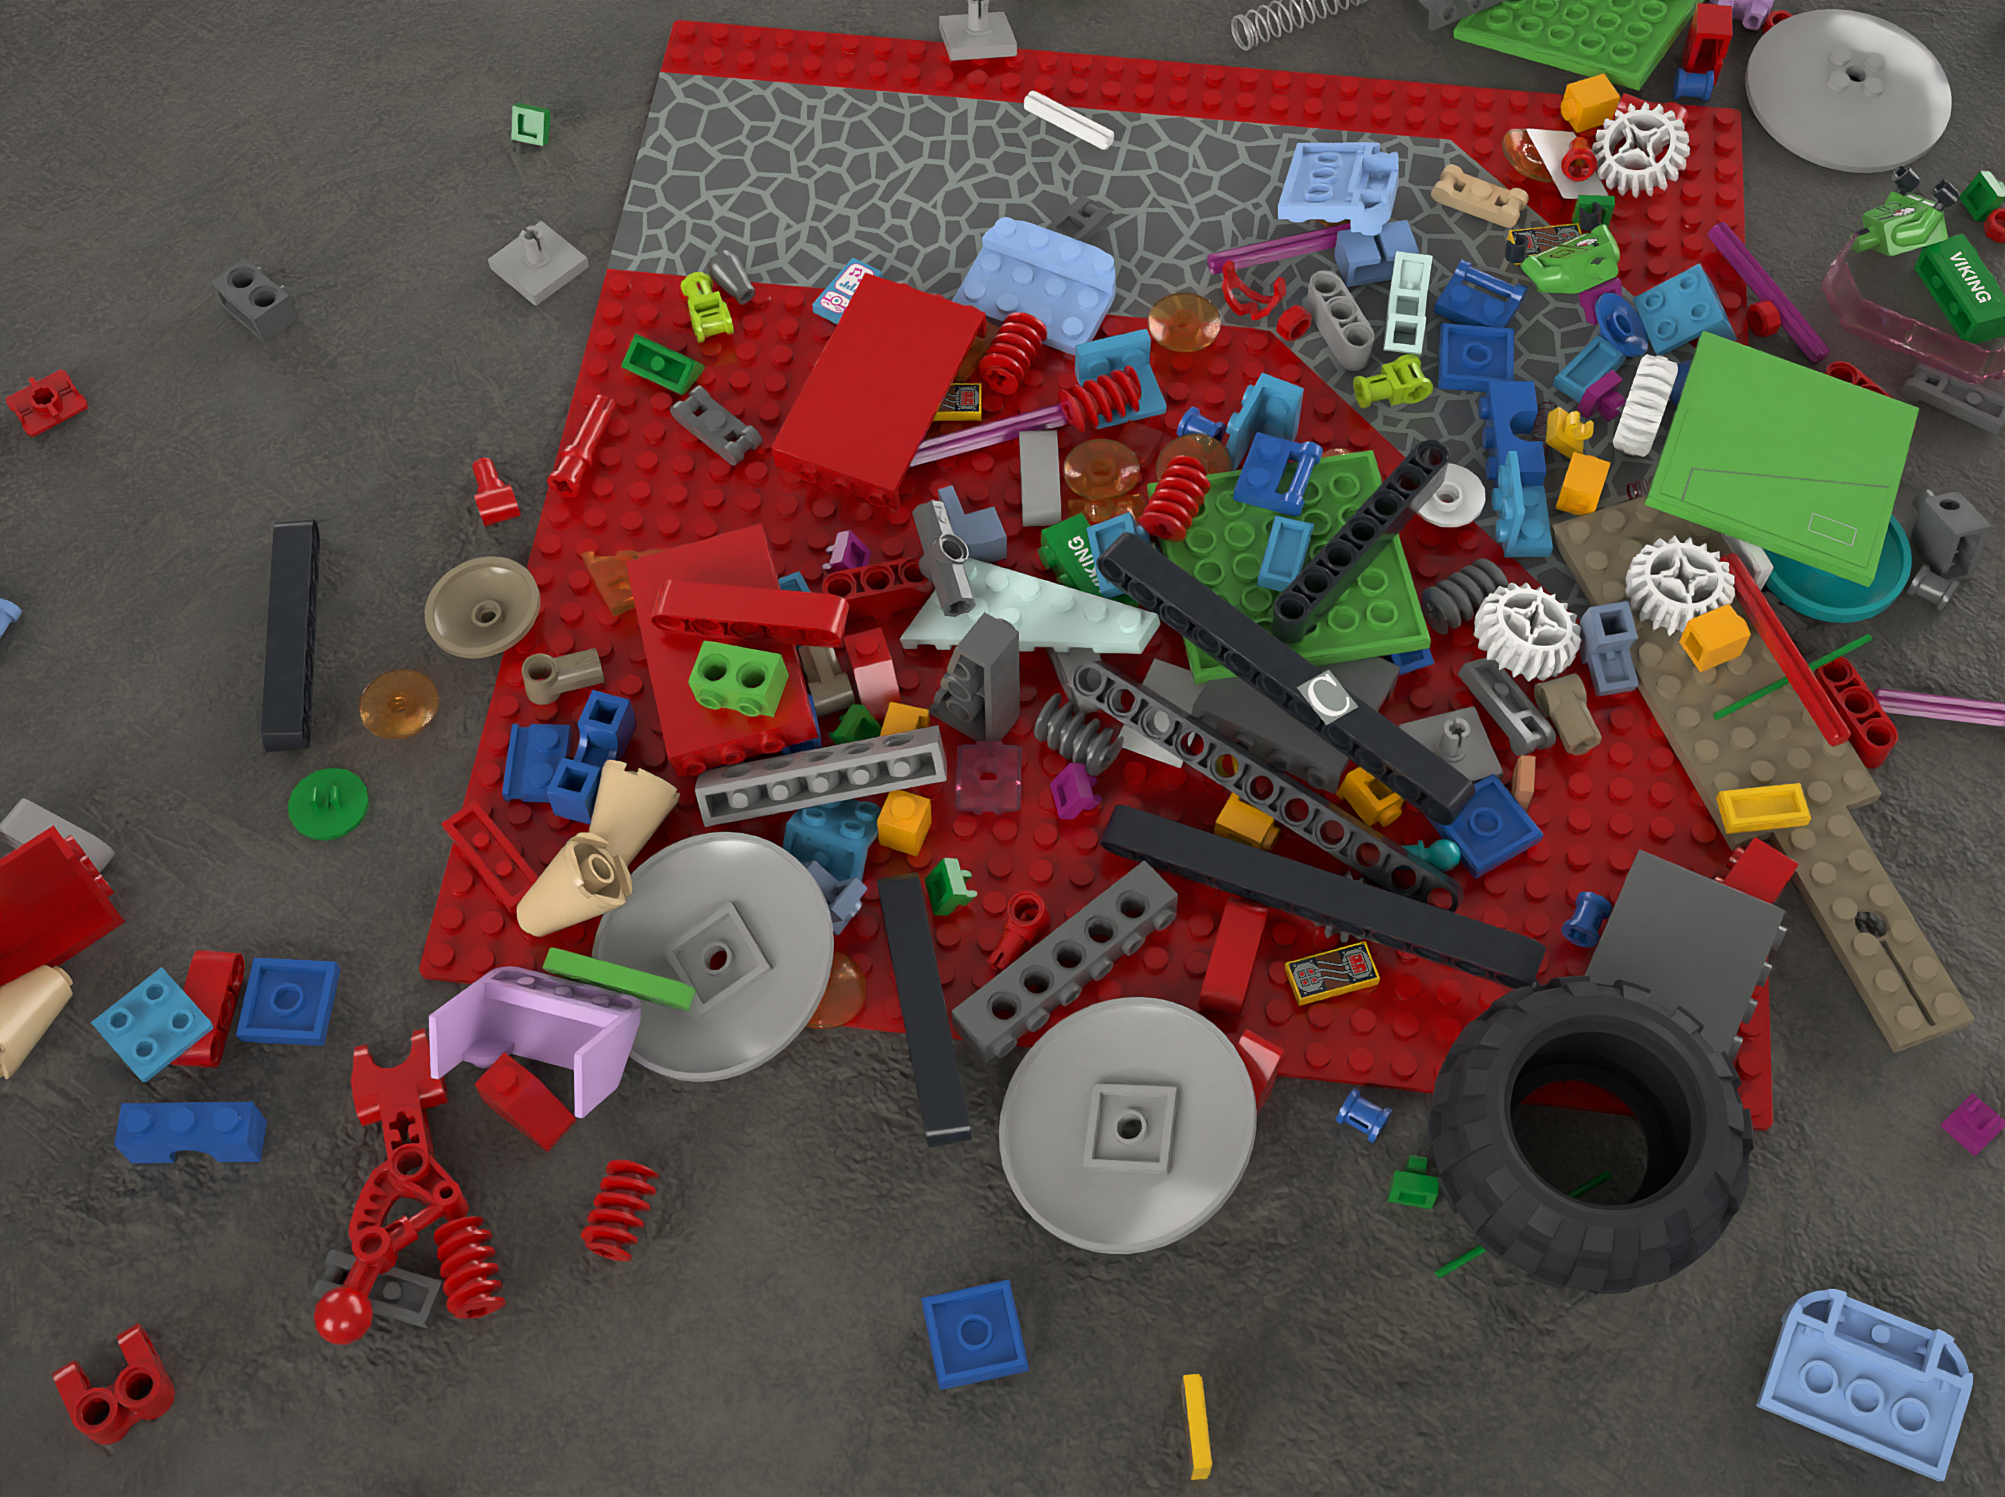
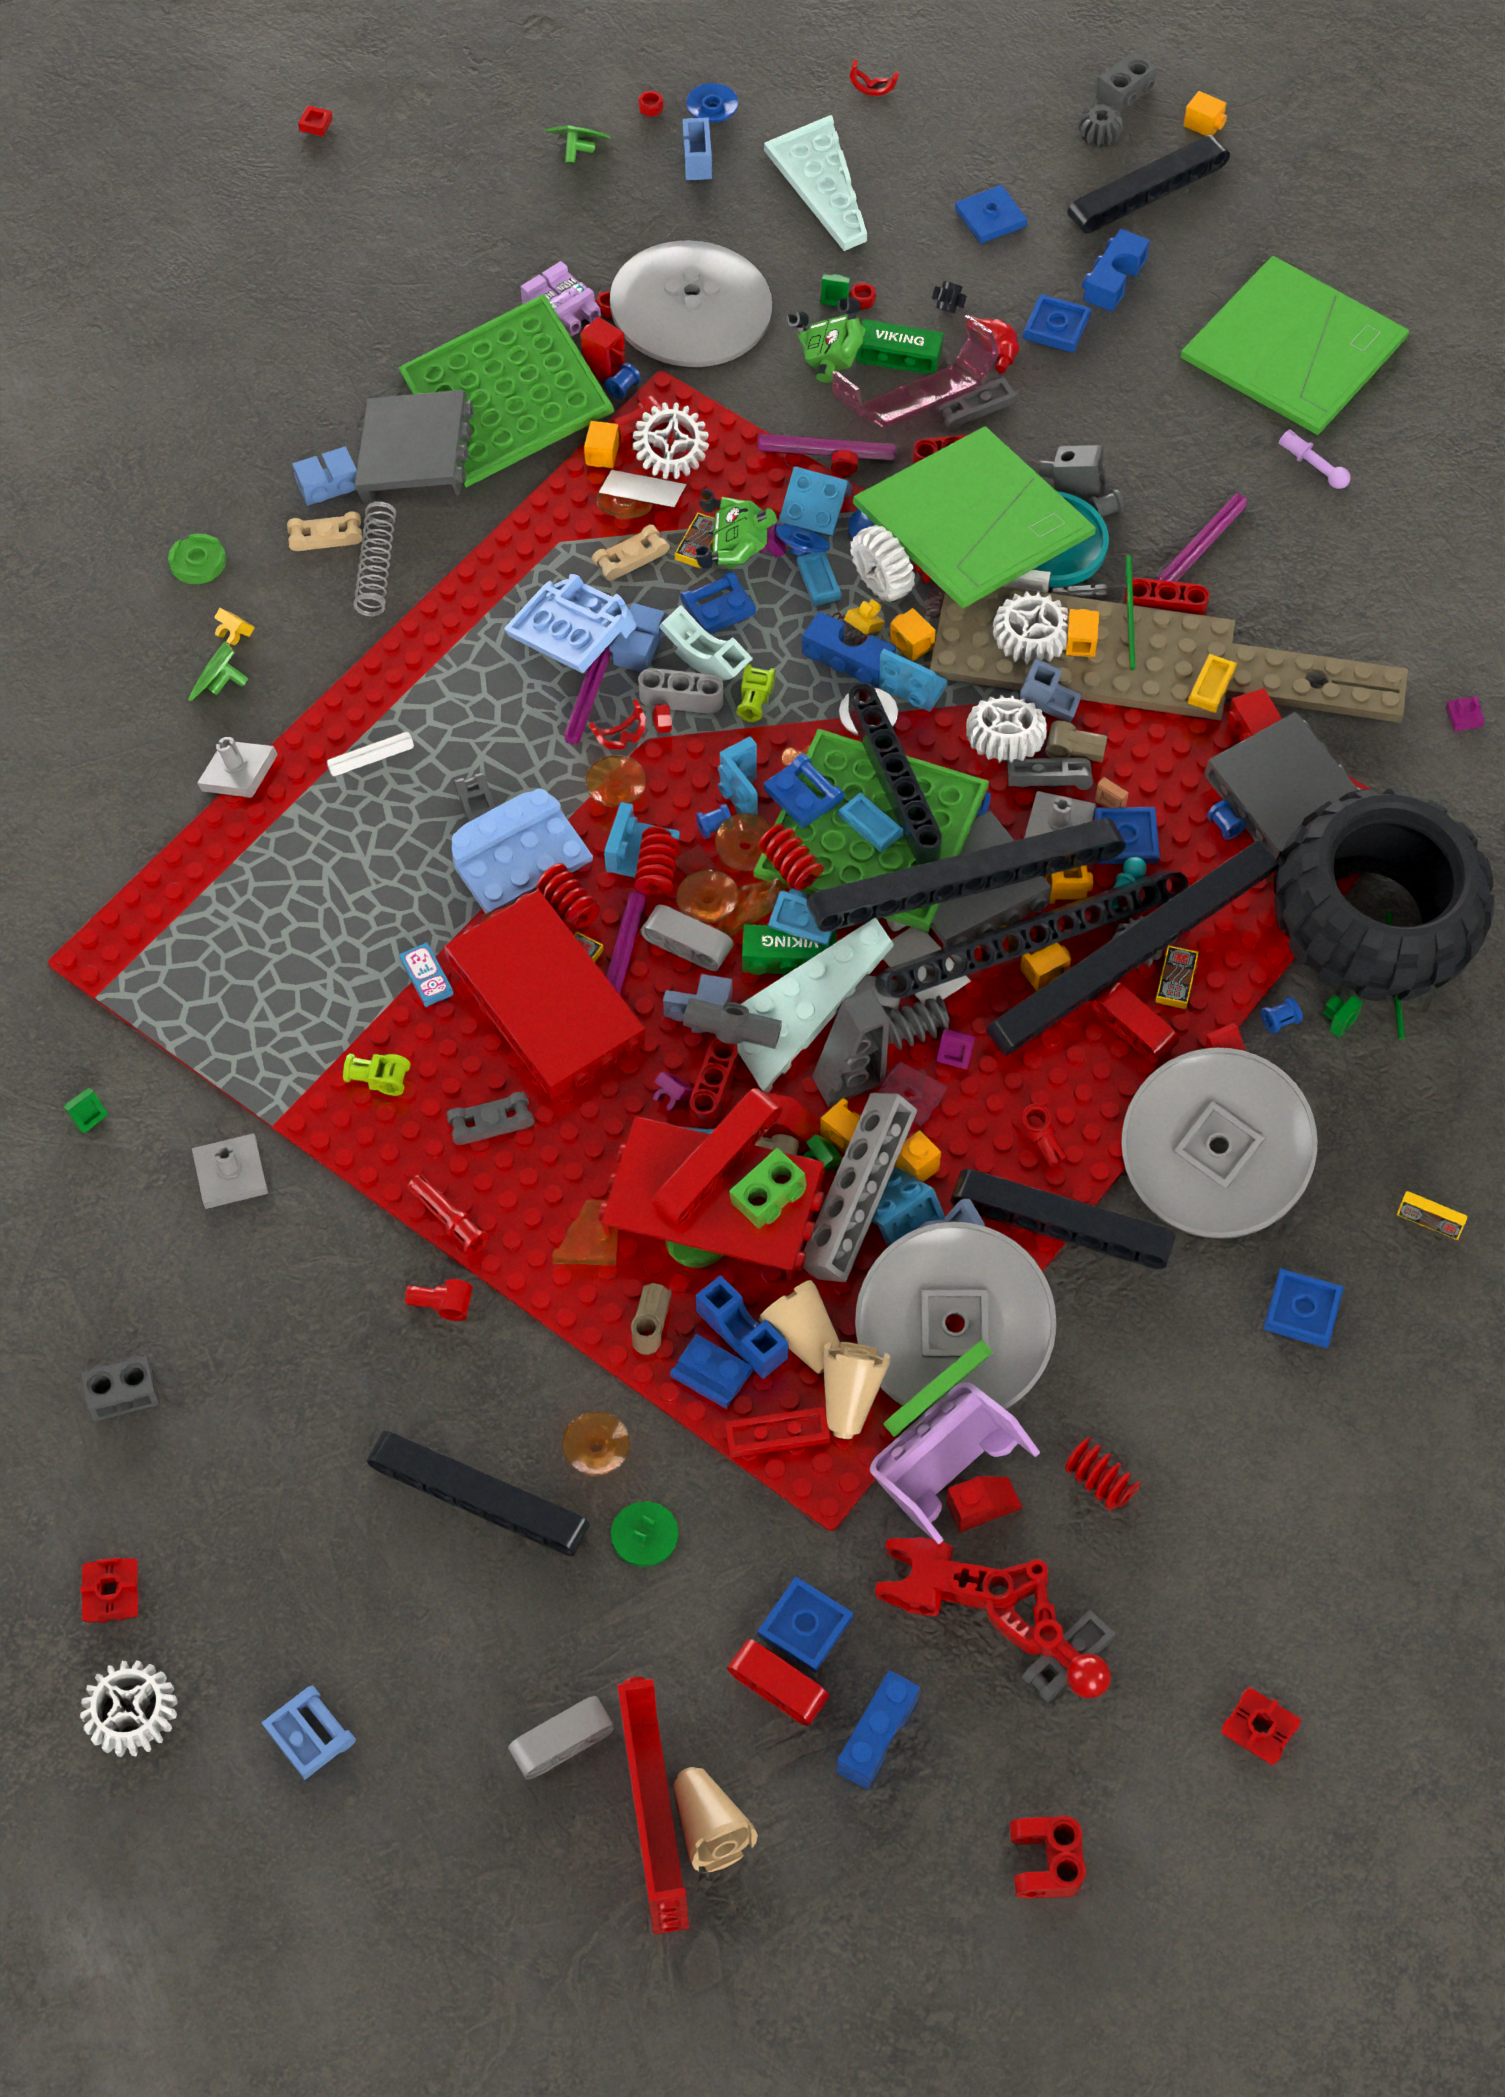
camera: 60 degrees left, 0 degrees up
dark azure bracket [91,967,213,1082] -> none
dark tan dish [425,556,540,659] -> none
red piece [433,1216,506,1319] -> none
green slope [621,333,705,396] -> none
dark grey cone [707,250,756,304] -> none
green tile [924,858,977,916] -> none
dark grey brick [952,860,1178,1064] -> none
light grey sticker [1297,670,1358,725] -> none
dark grey piece [1421,558,1509,635] -> none
blue plate [1438,323,1514,392] -> none
red cone [1561,137,1597,182] -> none
green tile [1572,195,1615,229] -> none
magenta tile [1577,370,1626,422] -> none
red axle [1719,552,1851,747] -> none

